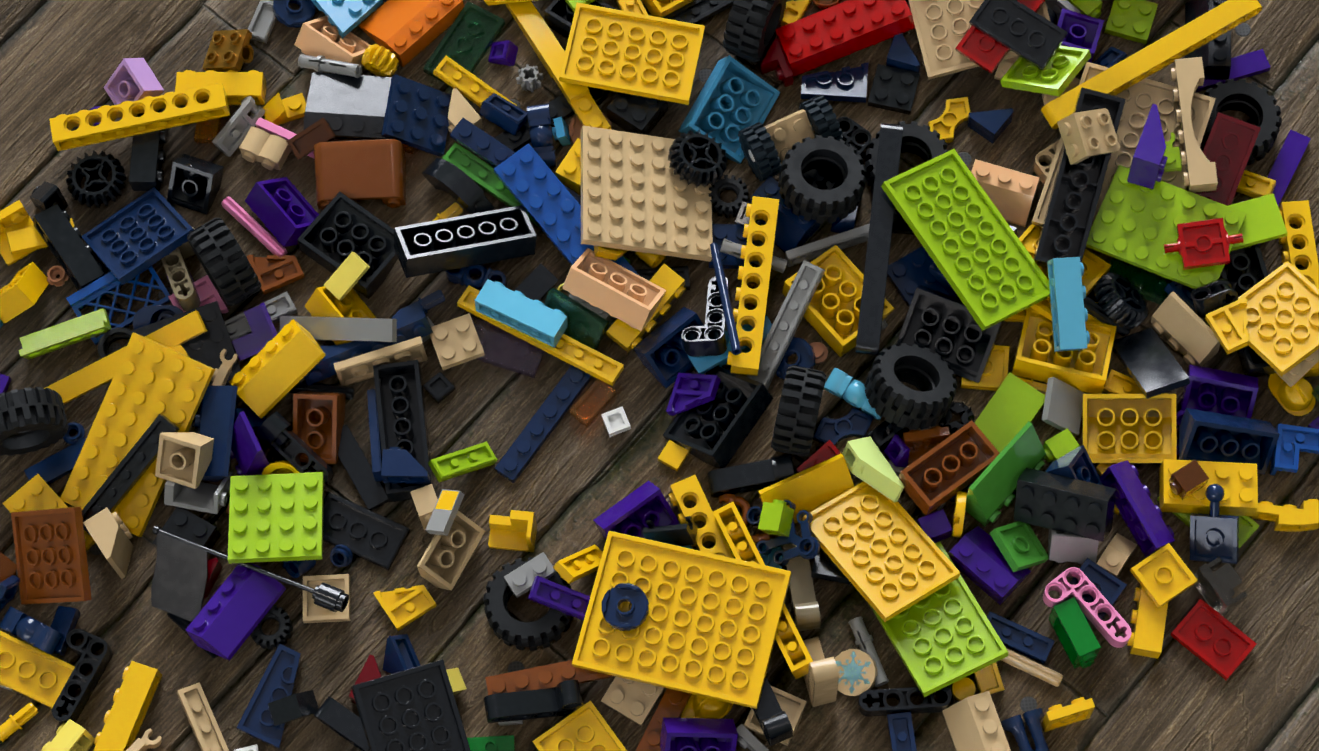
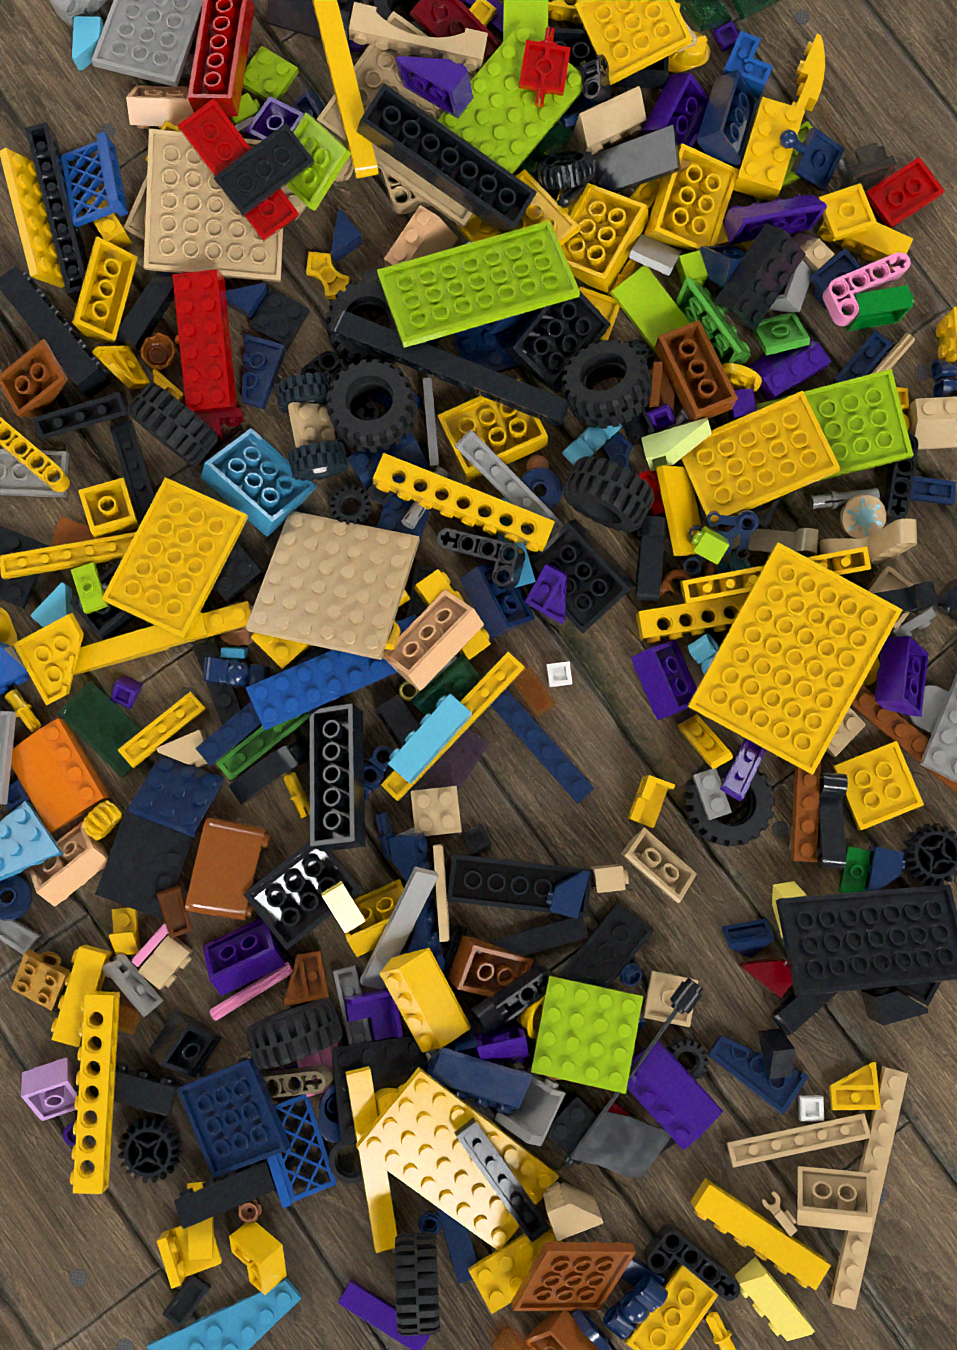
camera: 85 degrees left, 15 degrees up
lime fence [19,308,112,360] -> none
black slope [30,181,69,211] -> none
tan slope [155,432,214,489] -> none
tan plate [211,349,238,386] -> none
light grey pin [298,54,362,78] -> none
dark blue tile [367,389,383,481] -> none
yellow wing [373,585,437,631] -> none
light grey tile [425,489,464,536] -> none
lime tile [428,441,497,482] -> none
dark blue slope [479,93,528,135] -> none
light grey gear [516,64,544,93] -> none
dark blue tile [602,583,649,631] -> none
black hinge [643,516,698,546] -> none
yellow tile [658,440,689,472] -> none
black gear [668,130,728,188] -> none
dark blue piece [710,243,741,355] -> none
medium azure brick [1047,257,1090,352] -> none
tan bracket [1057,108,1120,165] -> none
reddish brown brick [1169,459,1209,500] -> none
yellow wing [1205,297,1249,355] -> none

